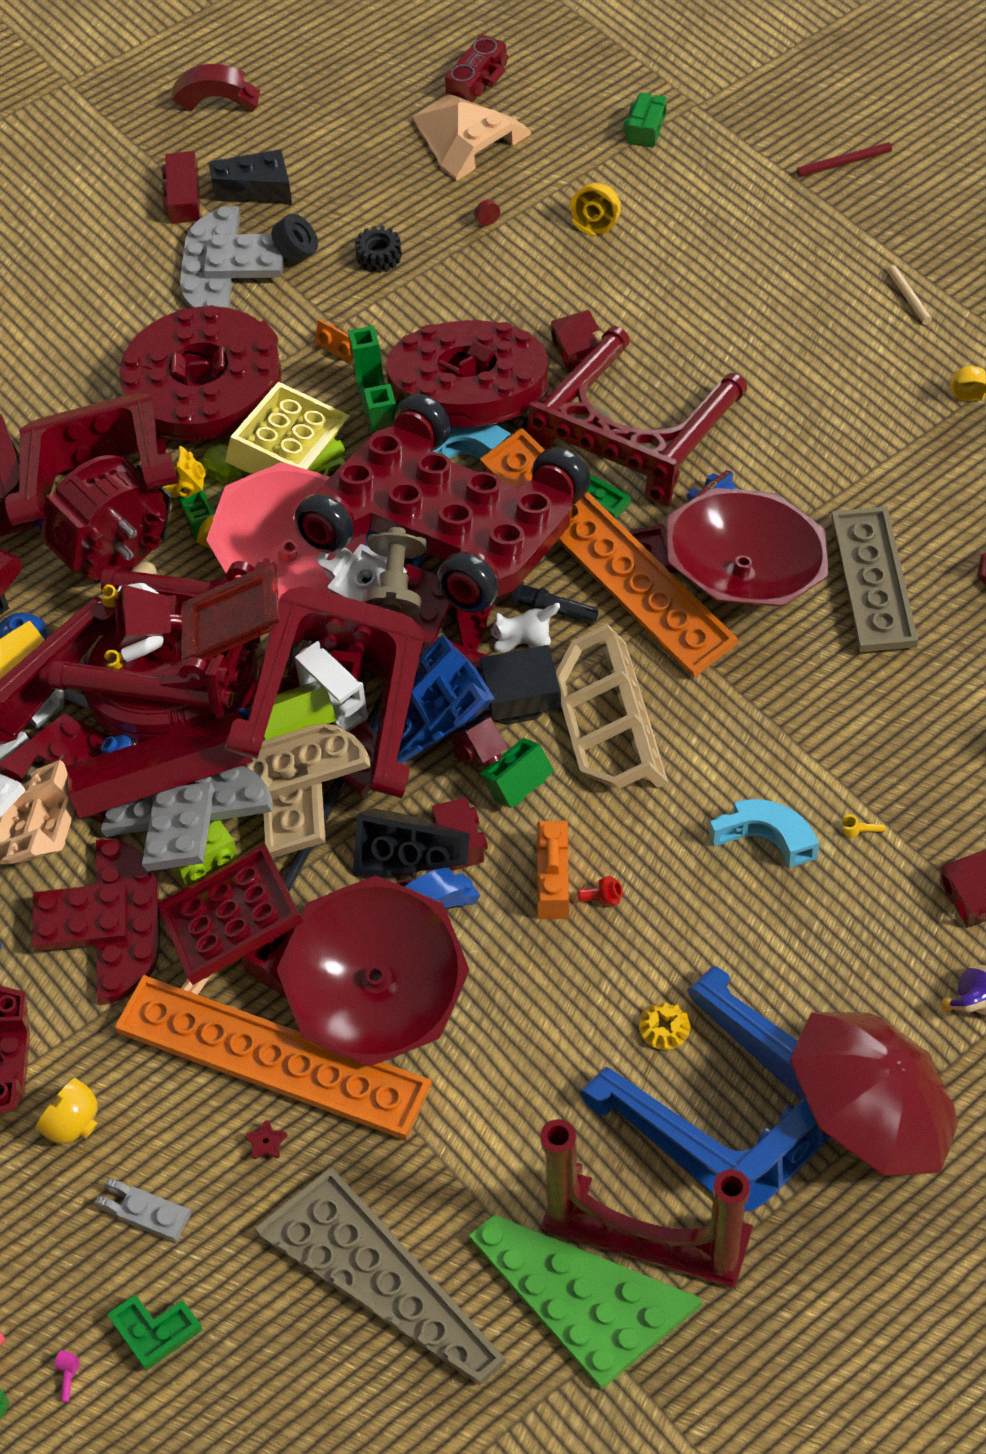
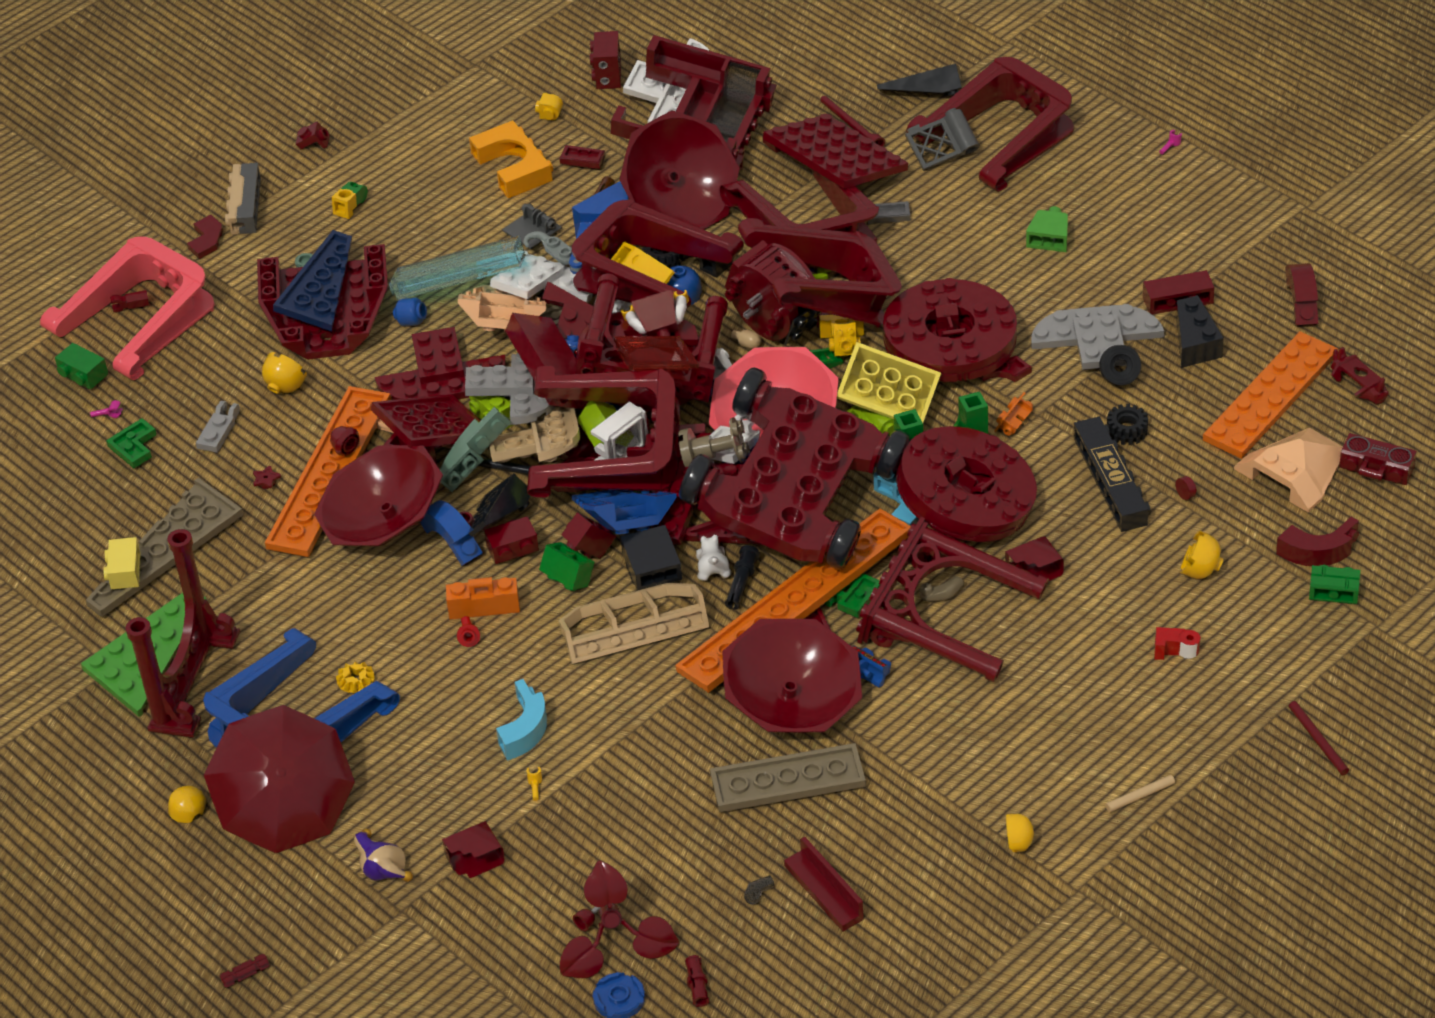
camera: 85 degrees right, 10 degrees down
none -> light yellow brick [104,537,141,589]
none -> yellow hair [168,785,207,823]
none -> dark red cone [330,426,360,456]
none -> sand green slope [440,407,512,492]
none -> bright green torso [1026,206,1068,252]
none -> black brick [1074,416,1151,532]
none -> red leg [1154,627,1201,660]
none -> orange plate [1203,331,1338,459]
none -> dark red arch [1276,516,1359,566]
none -> dark red piece [1331,347,1389,404]

